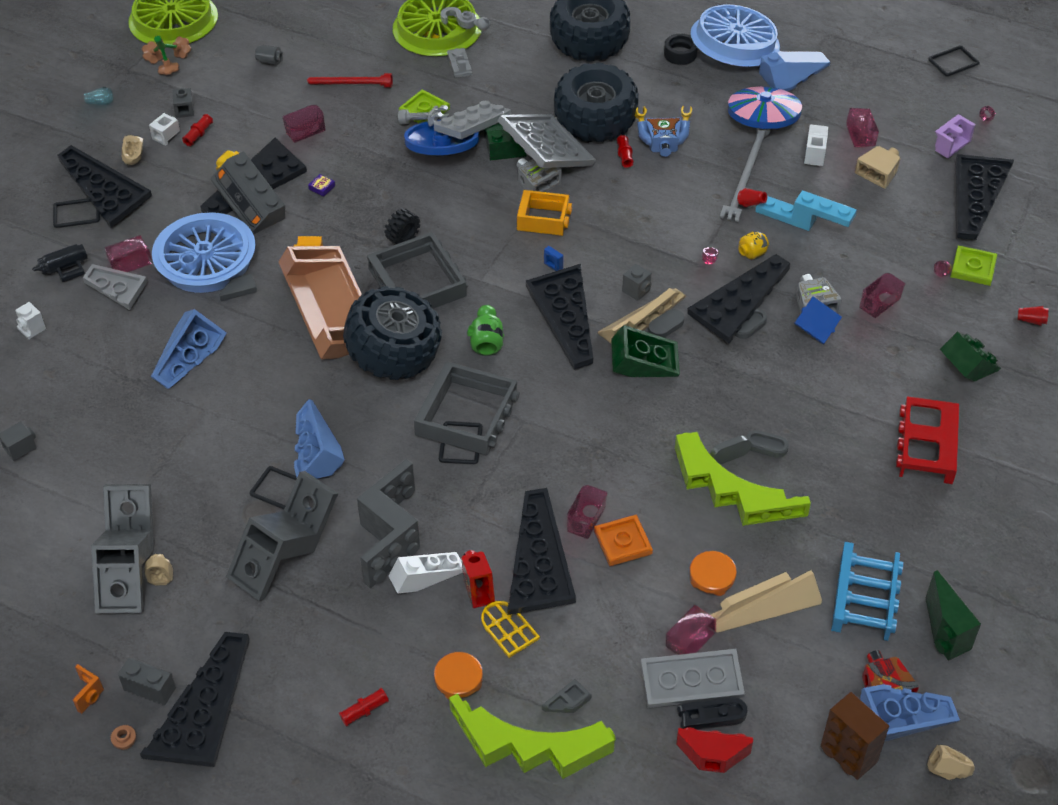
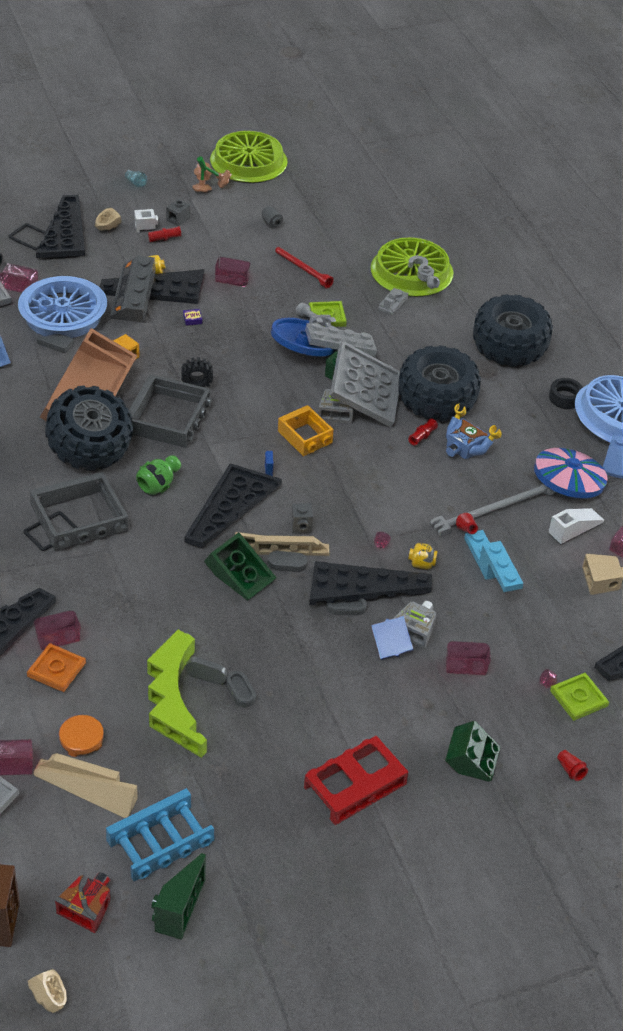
camera: 40 degrees right, 5 degrees down
medium blue wedge [860,684,960,742] -> none

